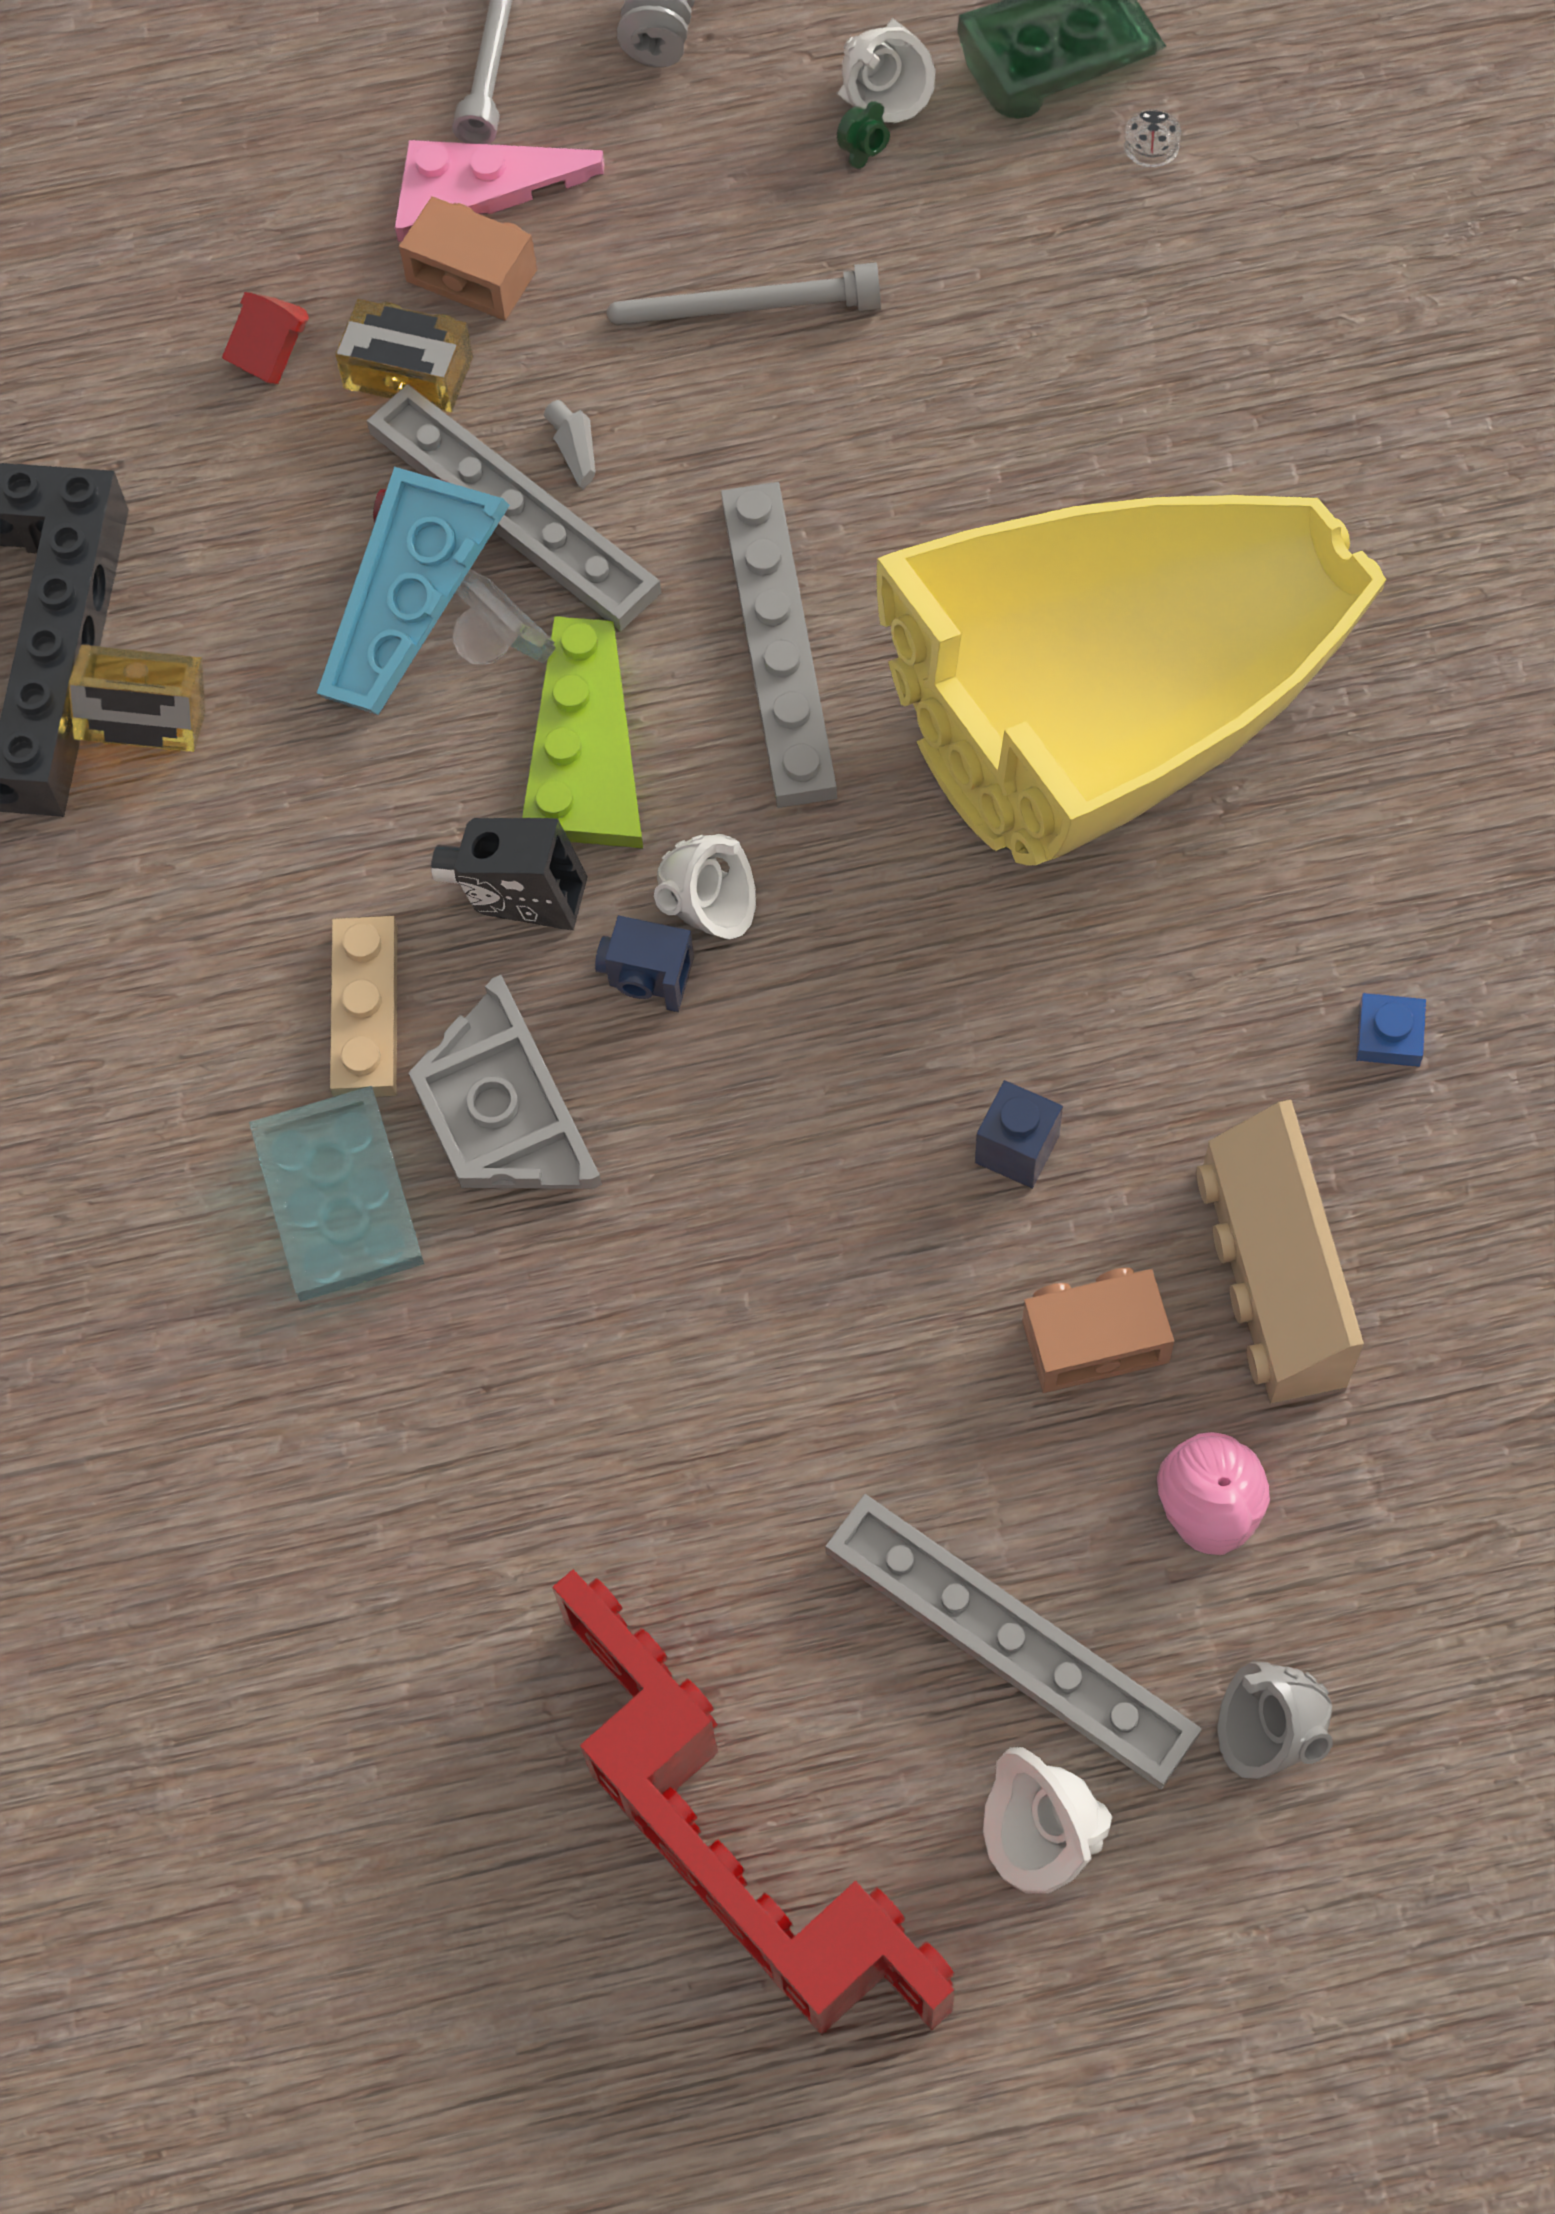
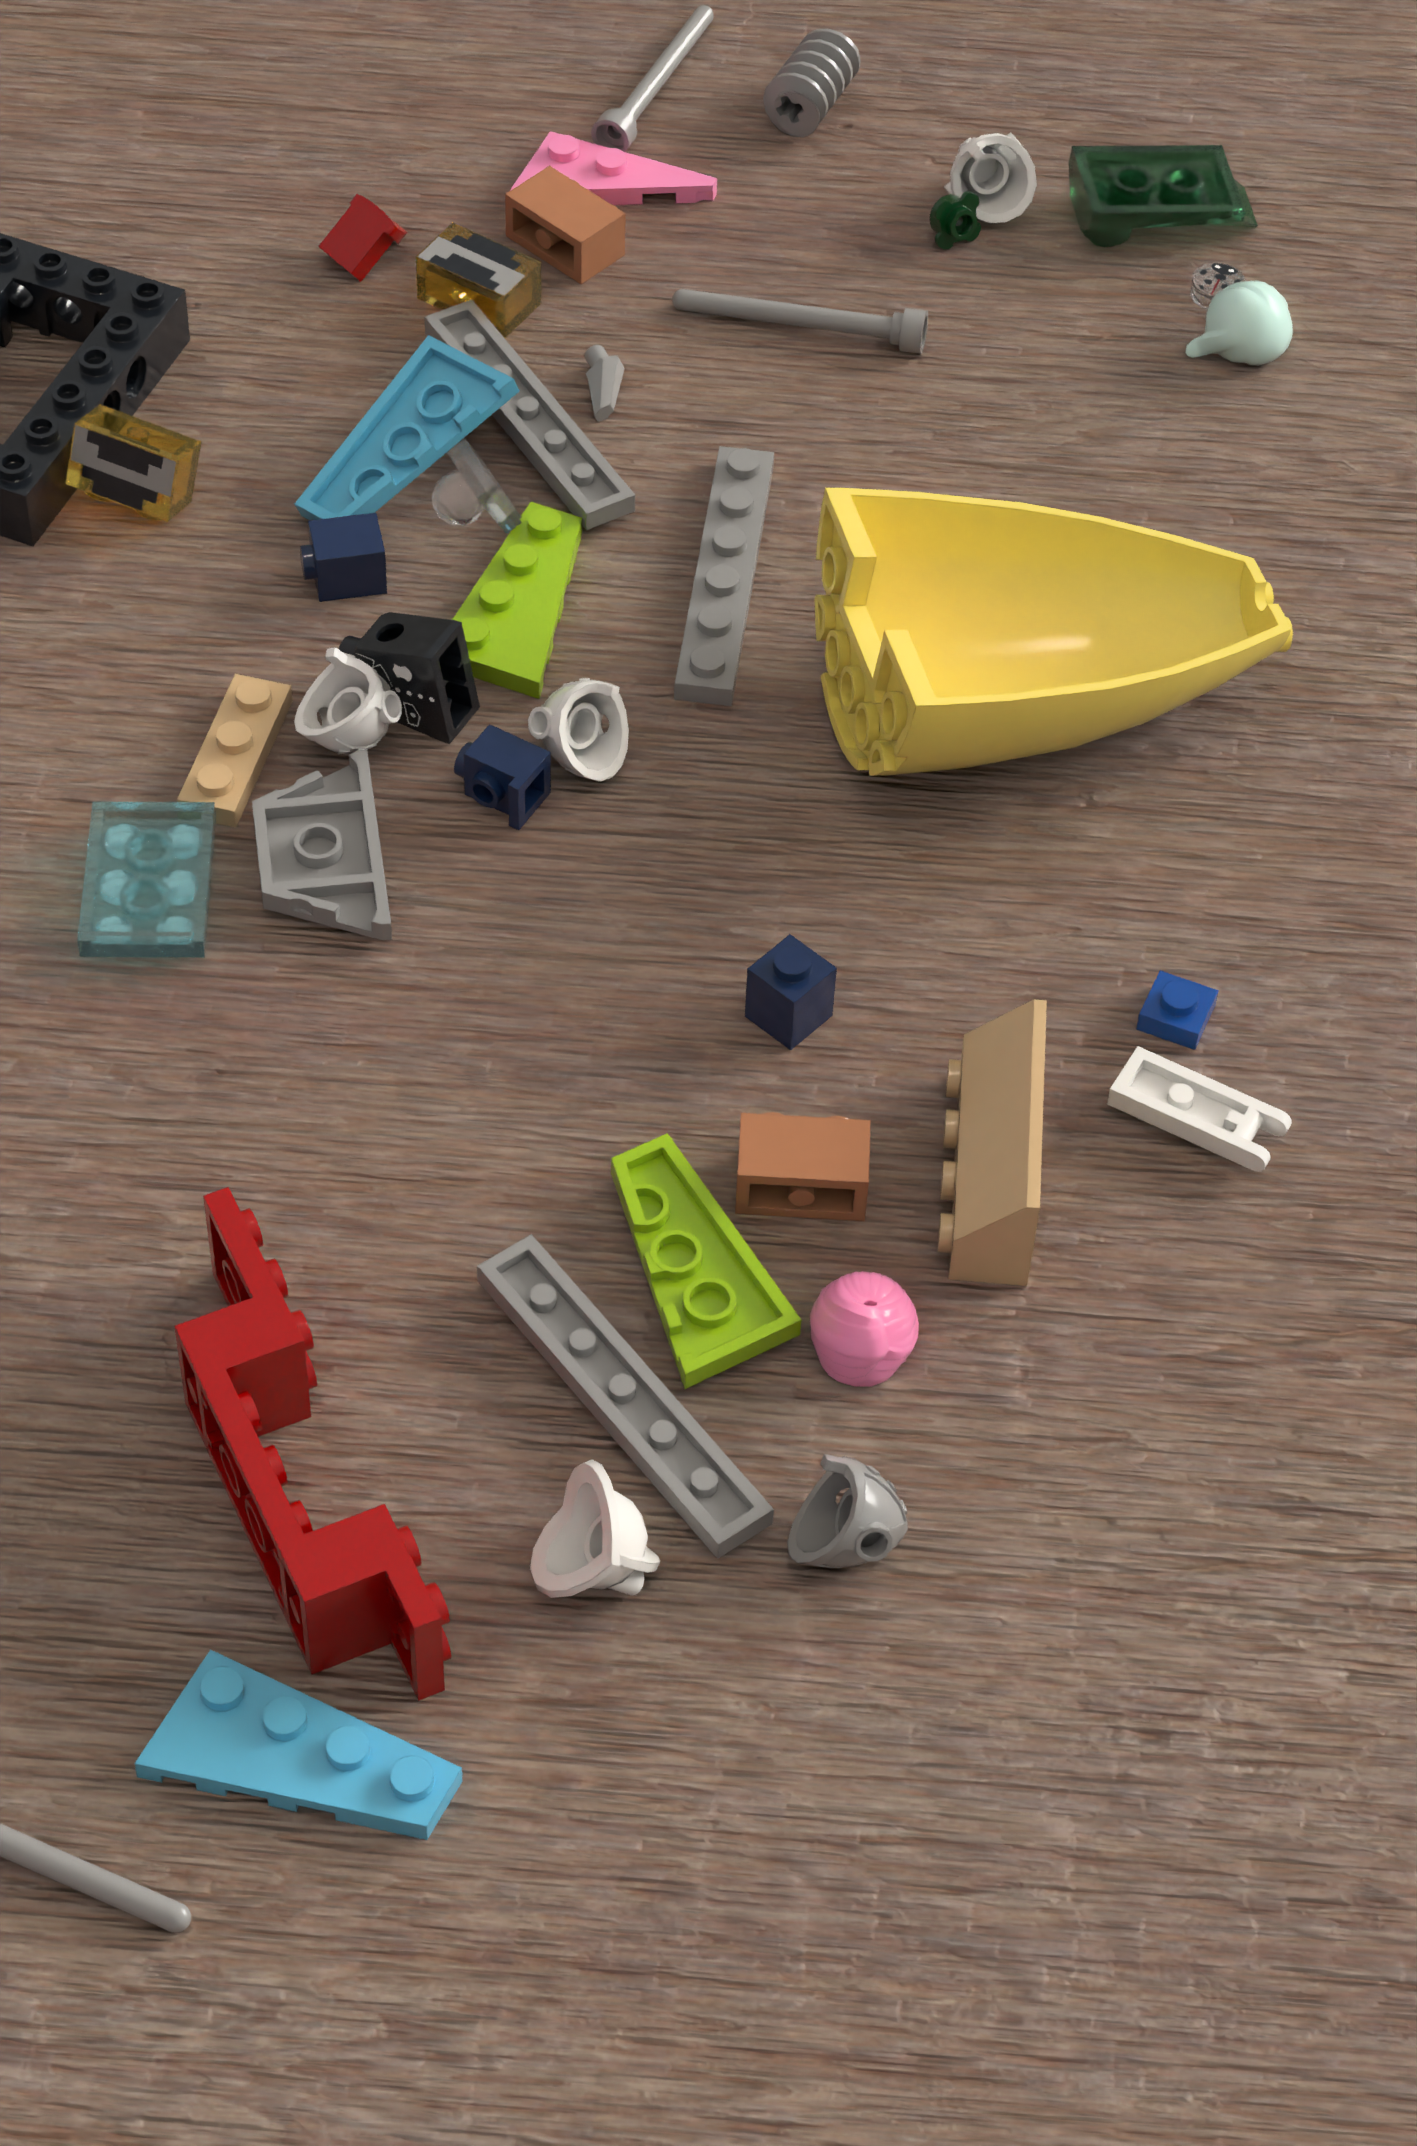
camera: 10 degrees right, 15 degrees down
none -> medium azure wing [134,1649,463,1840]
none -> white helmet [294,648,402,754]
none -> dark blue brick [300,513,387,602]
none -> lime wing [611,1133,802,1389]
none -> white hinge [1107,1046,1292,1172]
none -> light aqua hair [1185,280,1293,366]

